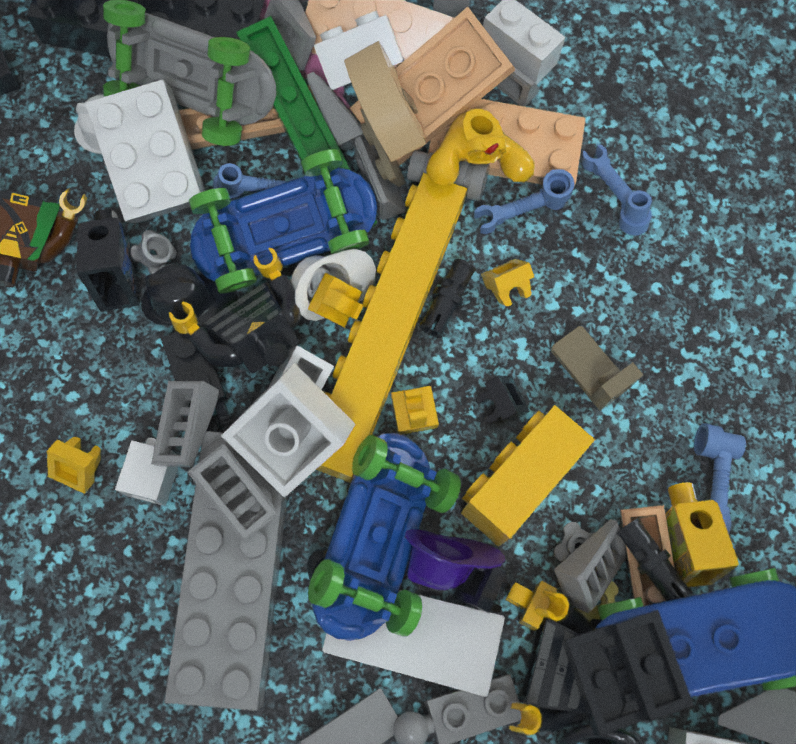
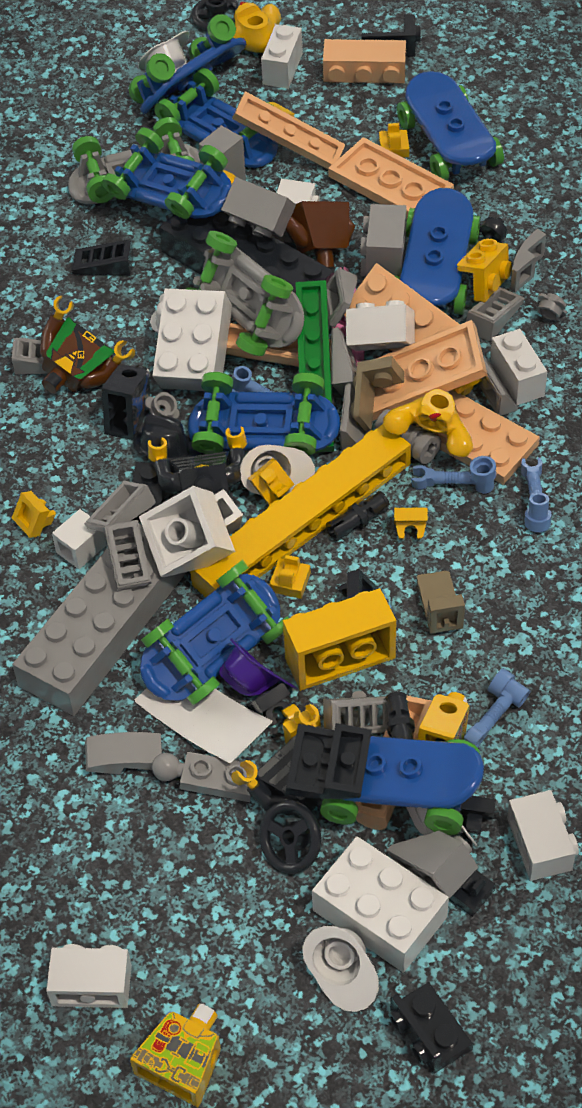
camera: 35 degrees right, 20 degrees down
tan brick [344,41,427,162] -> none

